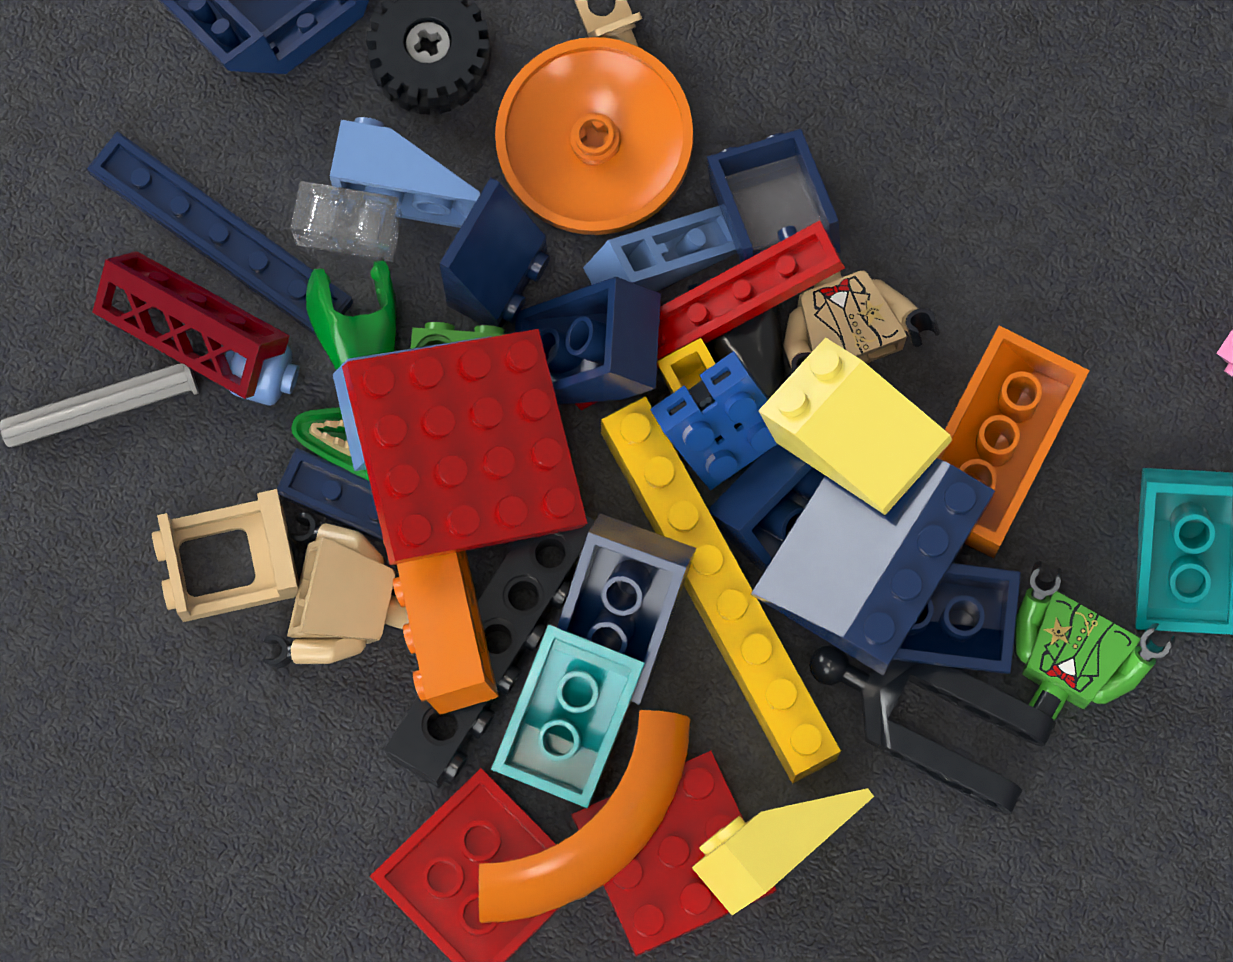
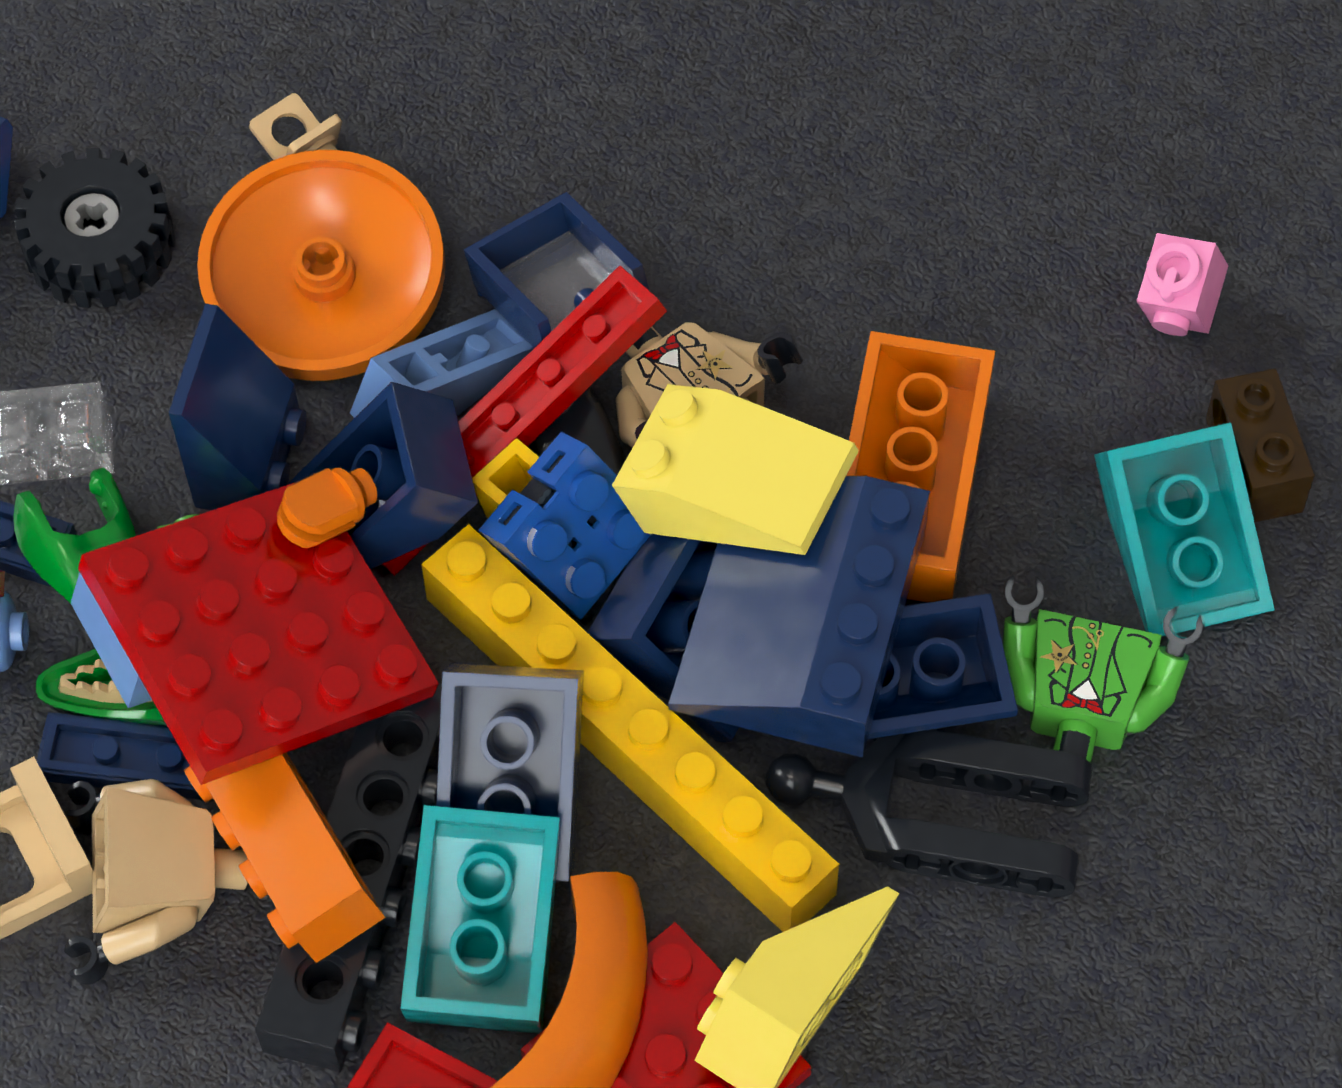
camera: 15 degrees left, 15 degrees down
medium blue slope [330,117,480,228] -> none
none -> orange arm [277,468,378,548]

